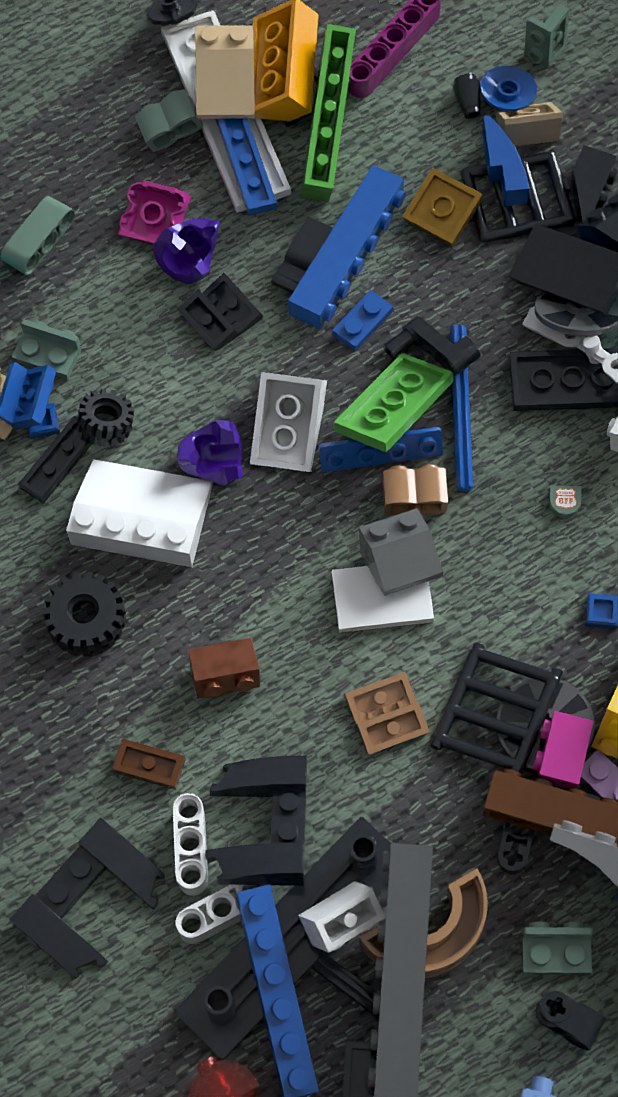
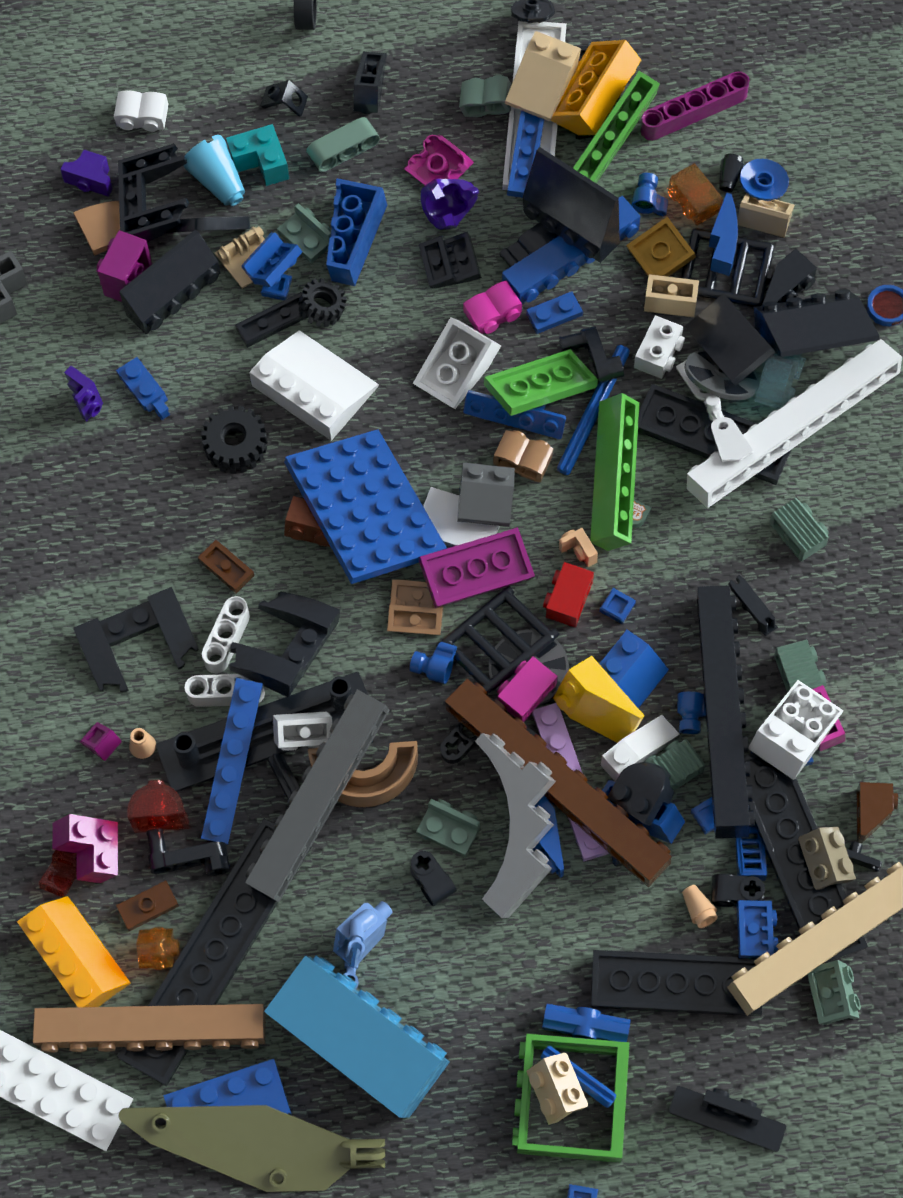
camera: 25 degrees right, 0 degrees up
dark purple piece [177,420,243,486] -> none
sand green bracket [524,4,569,68] -> none
none -> magenta slope [80,722,122,761]
none -> light nougat cone [129,728,156,759]
none -> blue plate [284,429,447,584]
none -> blue wedge [326,178,387,286]
none -> black slope [353,51,387,114]
none -> blue piece [410,642,457,684]
none -> magenta plate [419,527,535,609]
none -> dark pink brick [463,281,522,334]
none -> black slope [522,147,620,263]
none -> red brick [543,562,594,628]
none -> light nougat bracket [559,528,598,567]
none -> bright green brick [590,393,639,551]
none -> blue piece [631,173,668,216]
none -> white brick [634,315,685,379]
none -> tan brick [644,274,699,317]
none -> clear orange brick [668,163,723,226]

